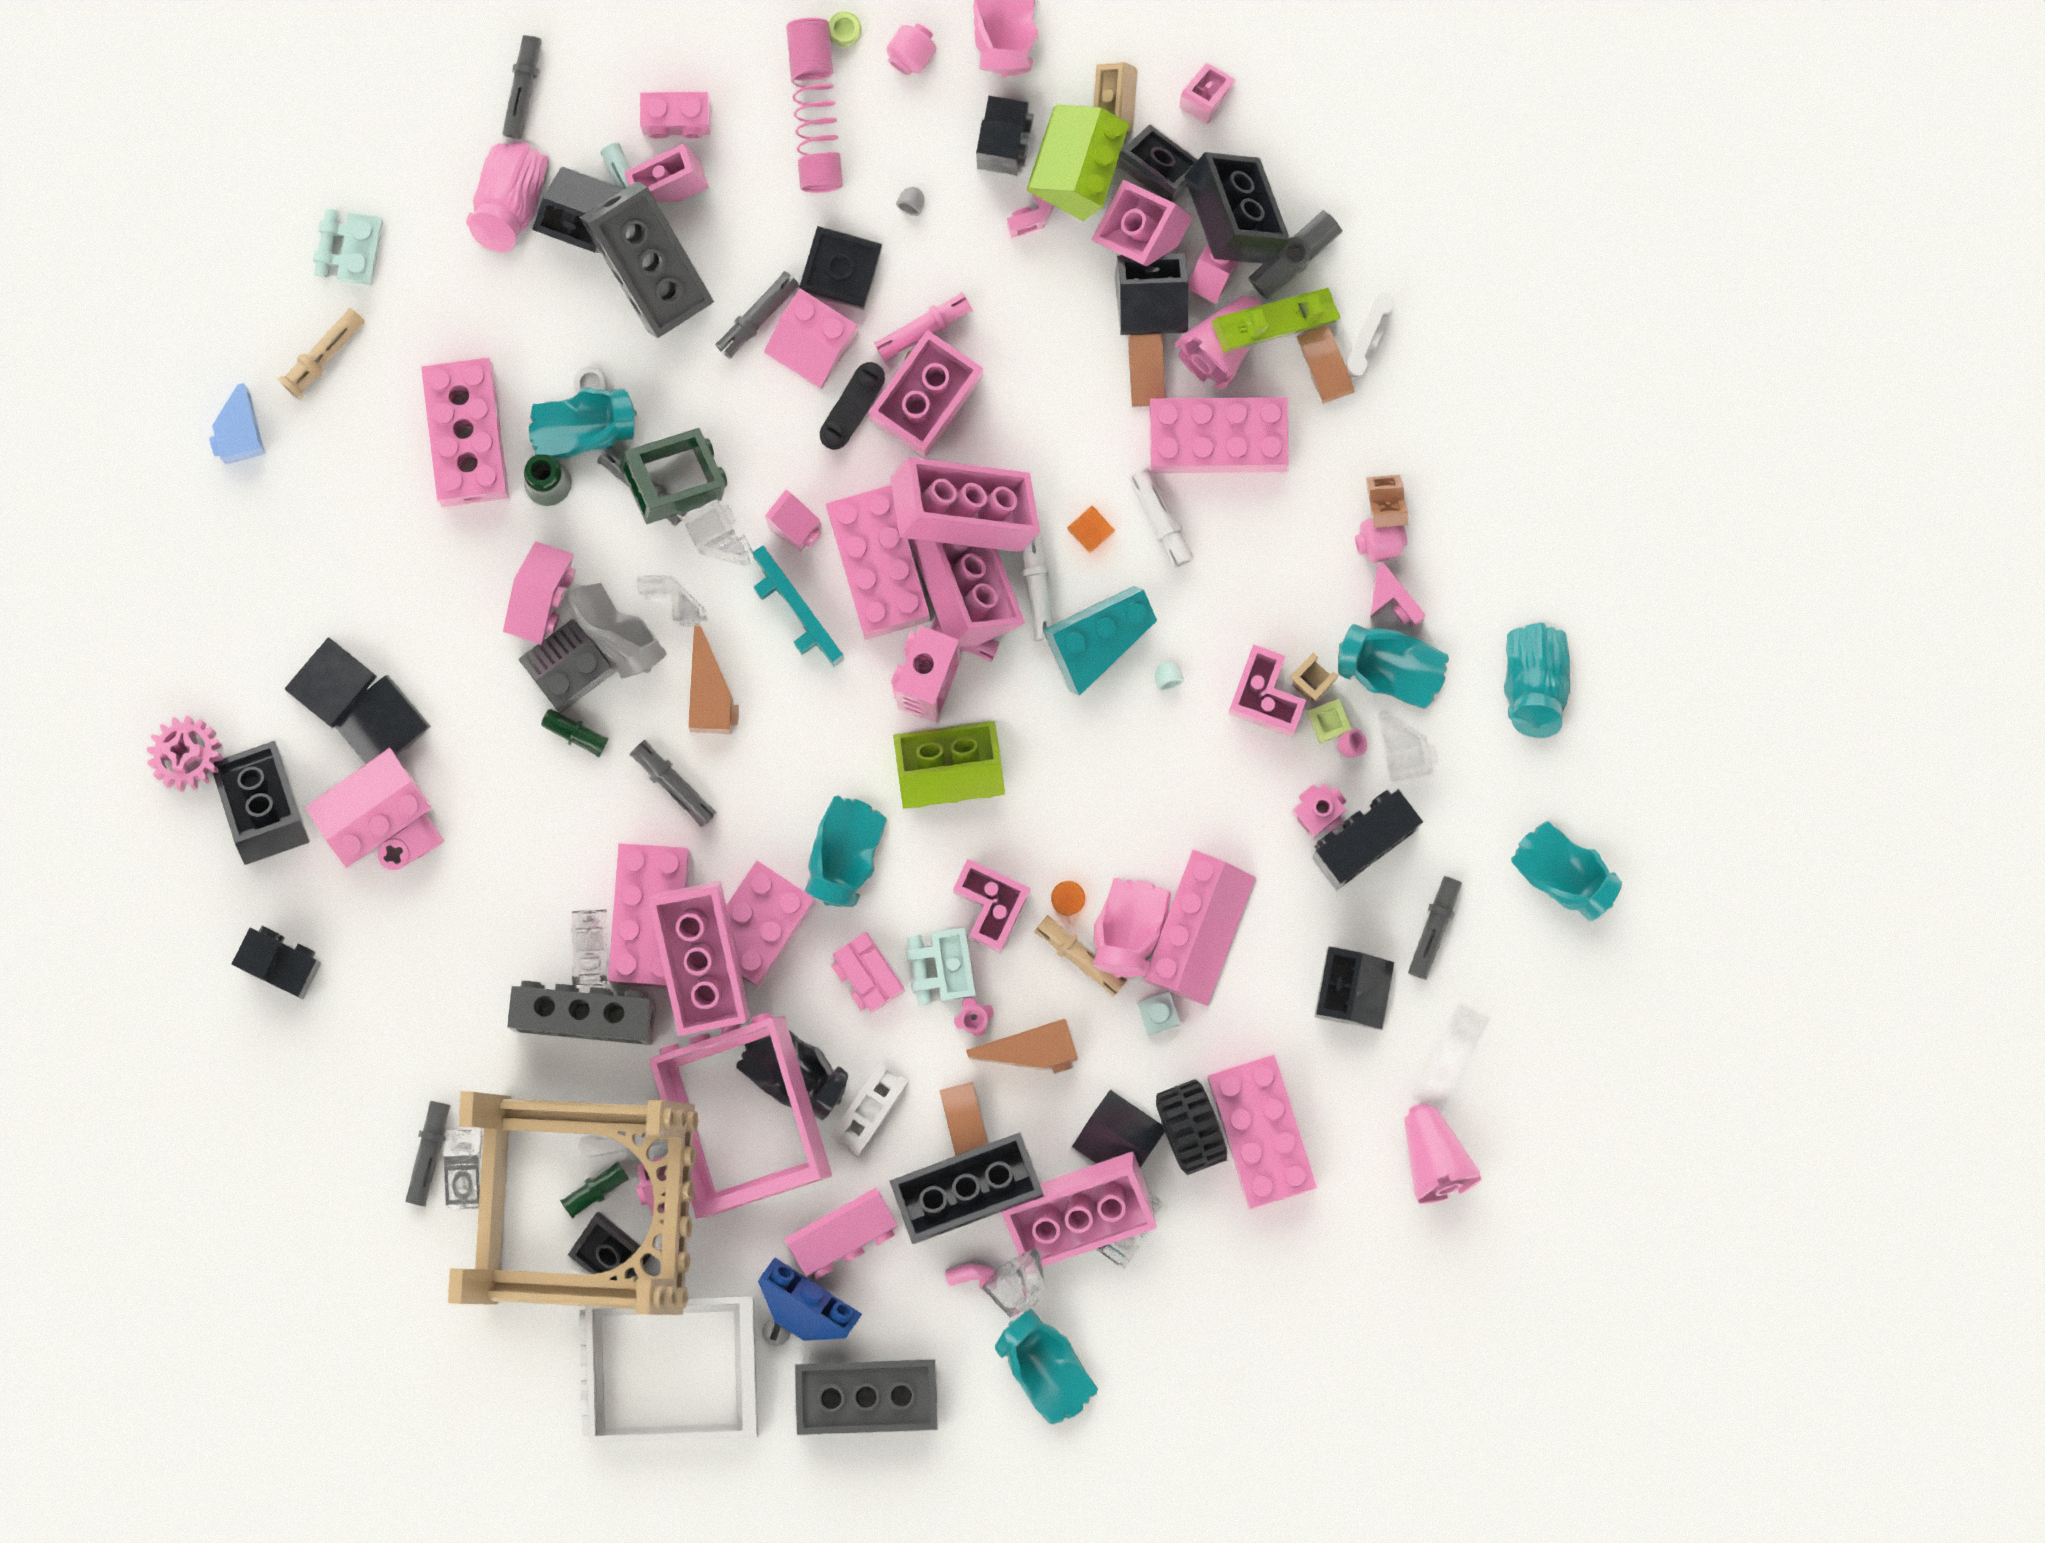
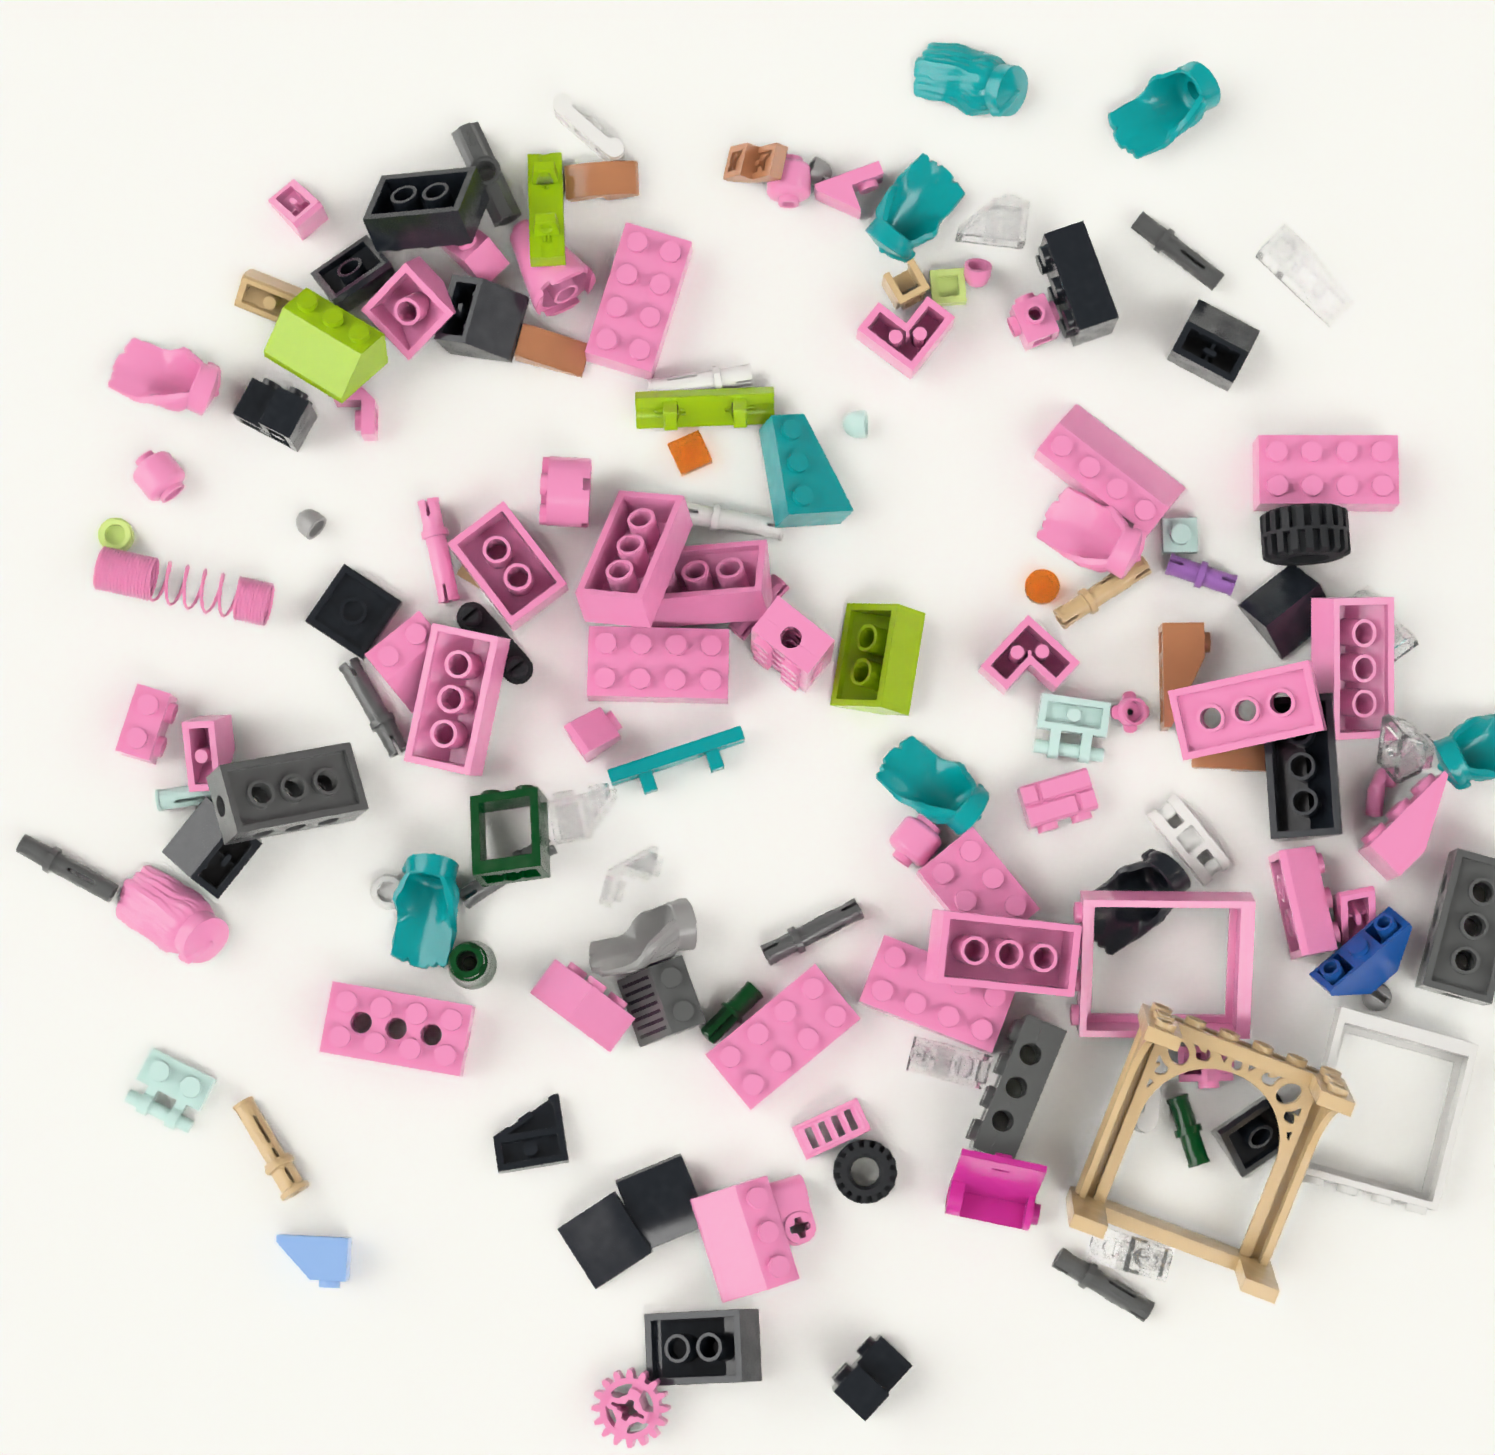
camera: 75 degrees left, 0 degrees up
nougat slope [688,625,739,734] -> none
bright pink cone [1404,1103,1482,1204] -> none
none -> bright pink slope [404,623,511,776]
none -> black wing [493,1093,569,1174]
none -> bright pink brick [539,456,592,528]
none -> lime hinge [635,386,775,431]
none -> bright pink brick [705,964,861,1110]
none -> bright pink slope [792,1098,871,1160]
none -> light grey hinge [809,156,832,186]
none -> black tyre [833,1139,898,1204]
none -> bright pink head [889,814,942,868]
none -> dark pink door [944,1148,1048,1231]
none -> medium lavender pin [1165,553,1238,597]
none -> bright pink brick [1168,660,1327,761]
none -> bright pink slope [1332,886,1376,946]
none -> bright pink slope [1358,771,1448,881]

